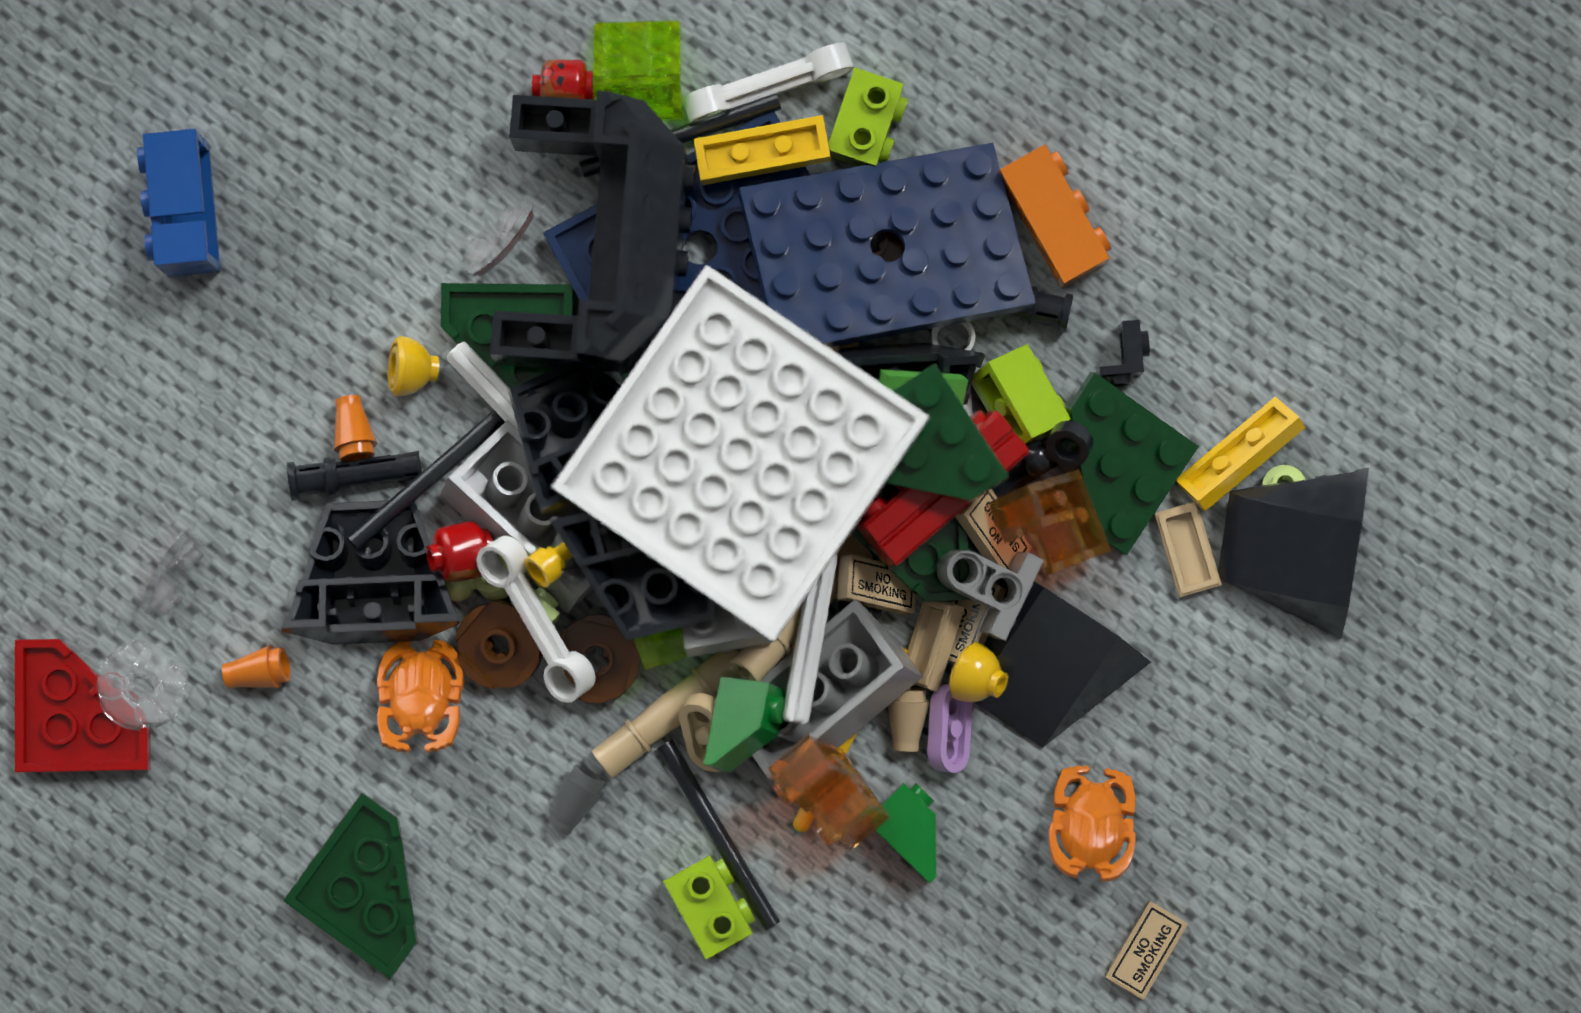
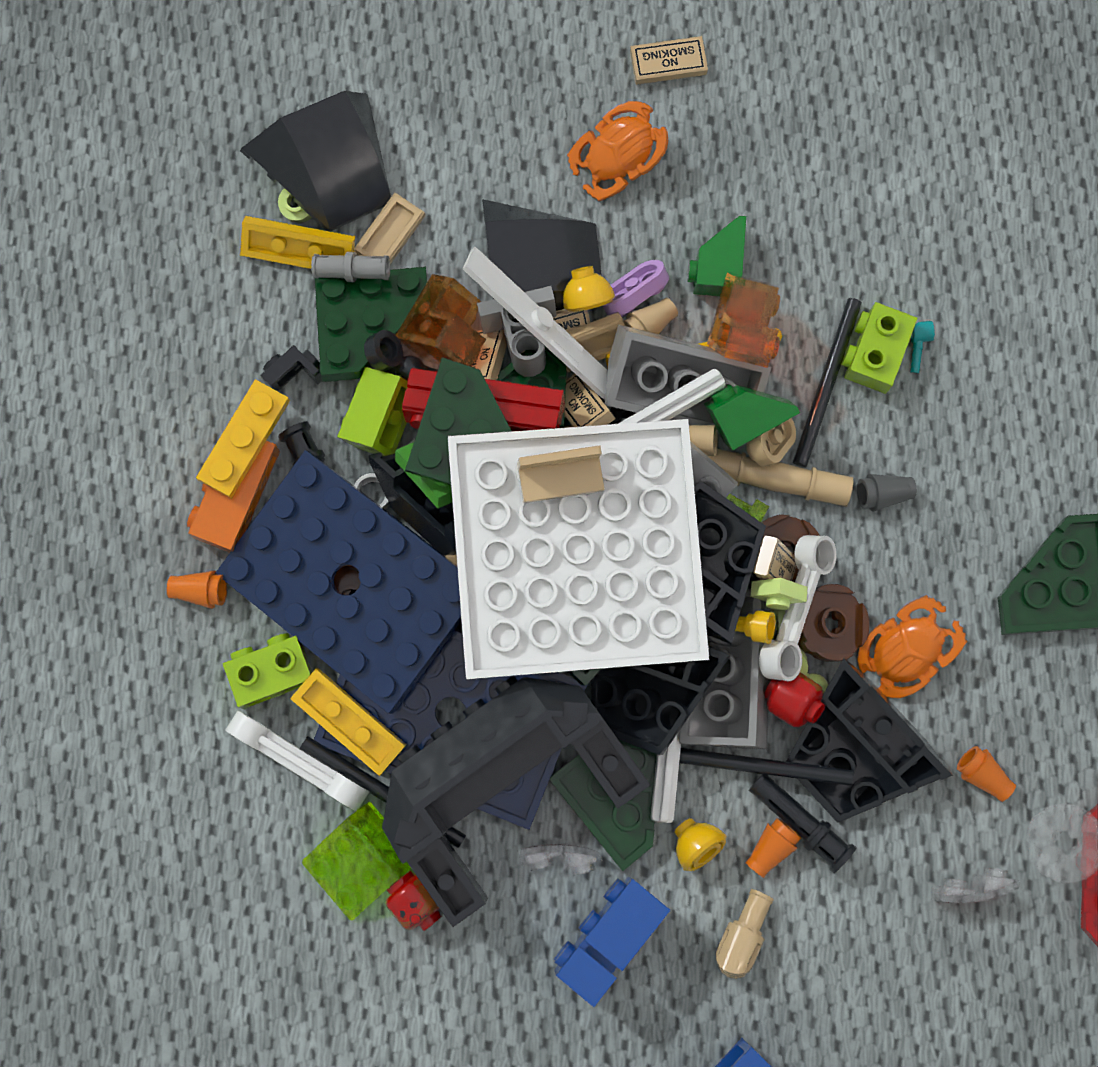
camera: 135 degrees left, 5 degrees down
none -> orange cone [167,571,227,609]
none -> yellow plate [196,379,290,499]
none -> light grey pin [311,252,390,282]
none -> white piece [463,247,608,400]
none -> tan panel [517,446,605,504]
none -> blue piece [553,877,670,1007]
none -> tan arm [716,889,774,979]
none -> yellowish green plate [750,578,808,610]
none -> tan tile [753,536,796,581]
none -> teal hand [910,321,935,374]

